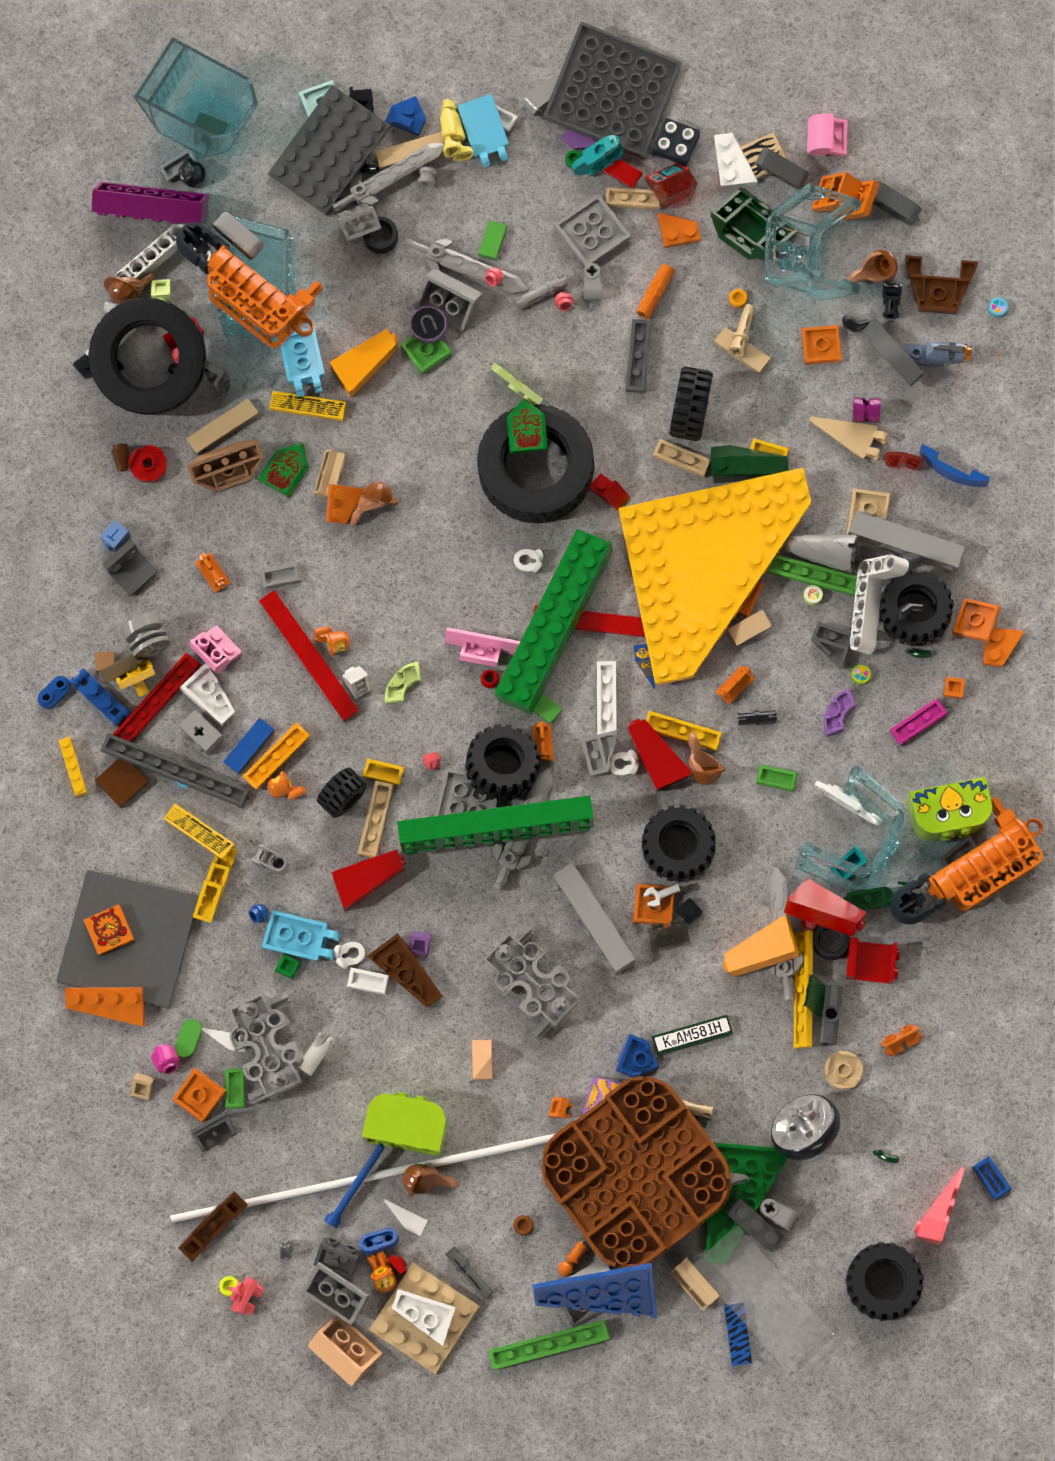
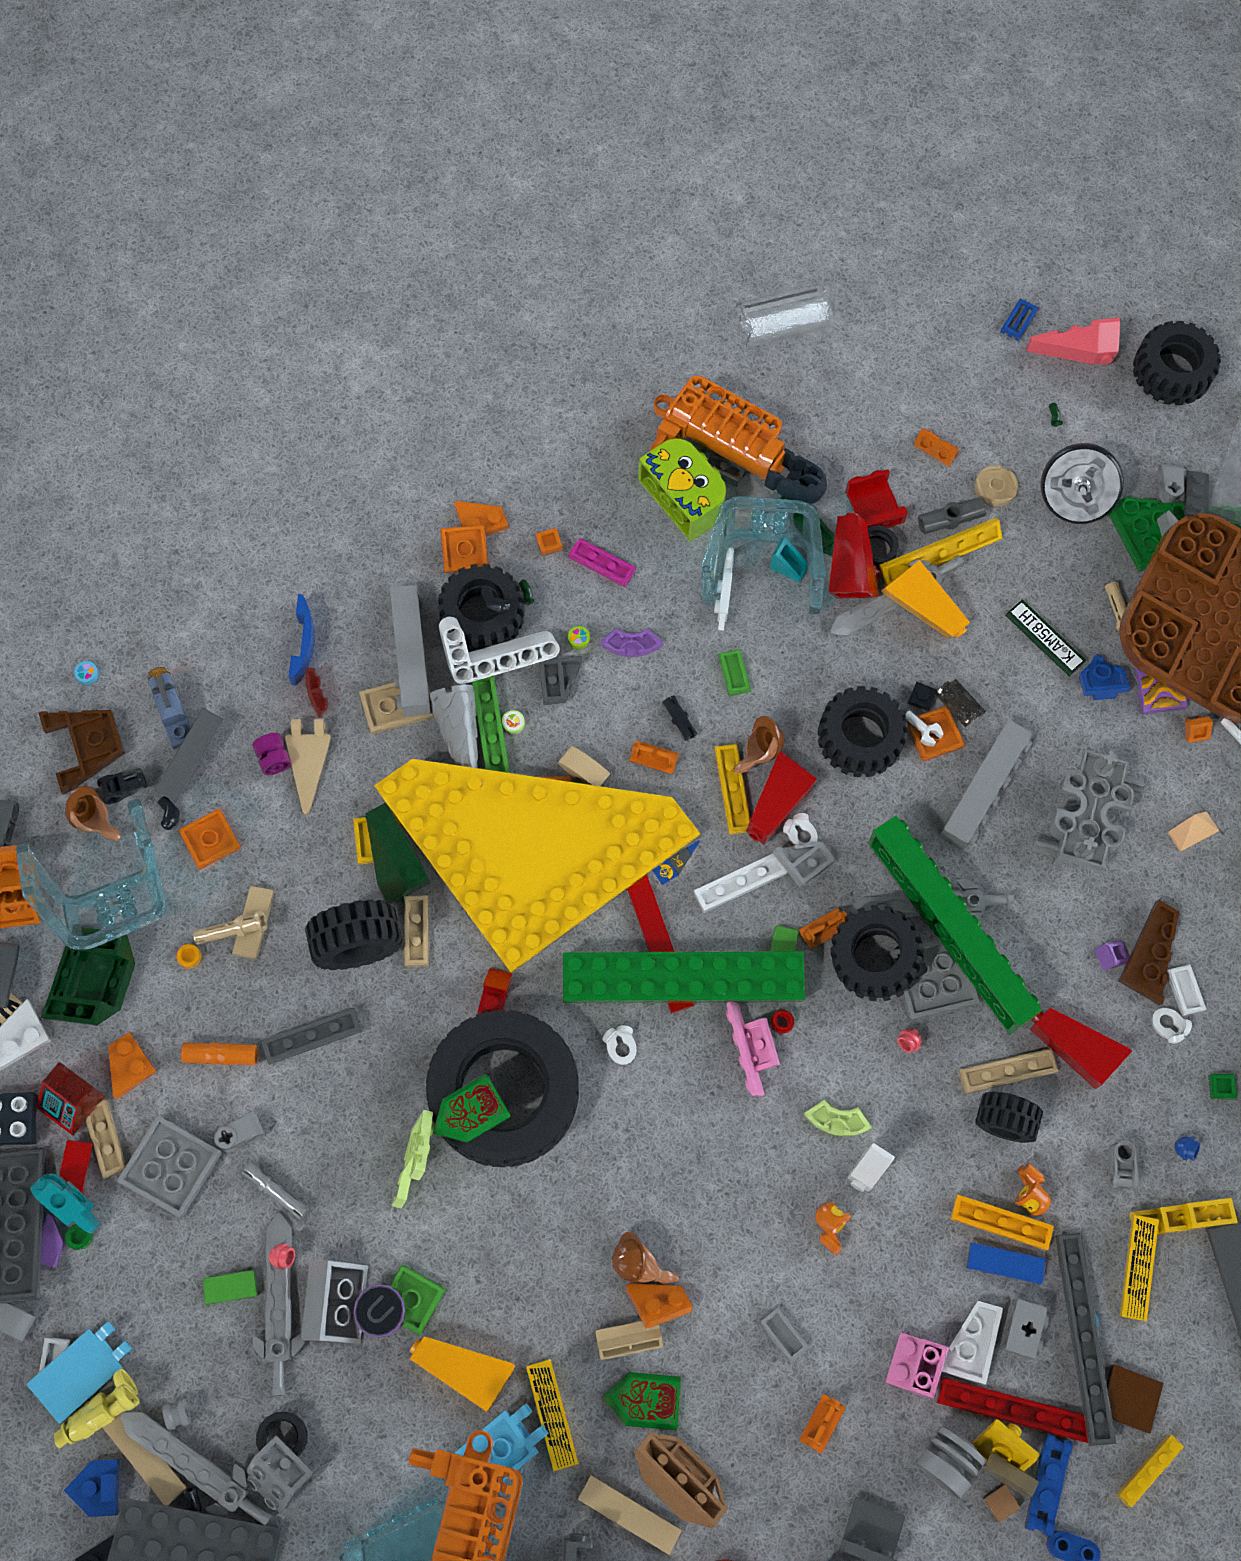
camera: 125 degrees left, 5 degrees down
red tile [259,590,359,722] -> none
medium azure tile [262,910,341,962] -> none
yellow tile [362,758,404,786] -> none
coral plate [555,292,573,311] -> none
clear green piece [804,975,826,1017] -> none

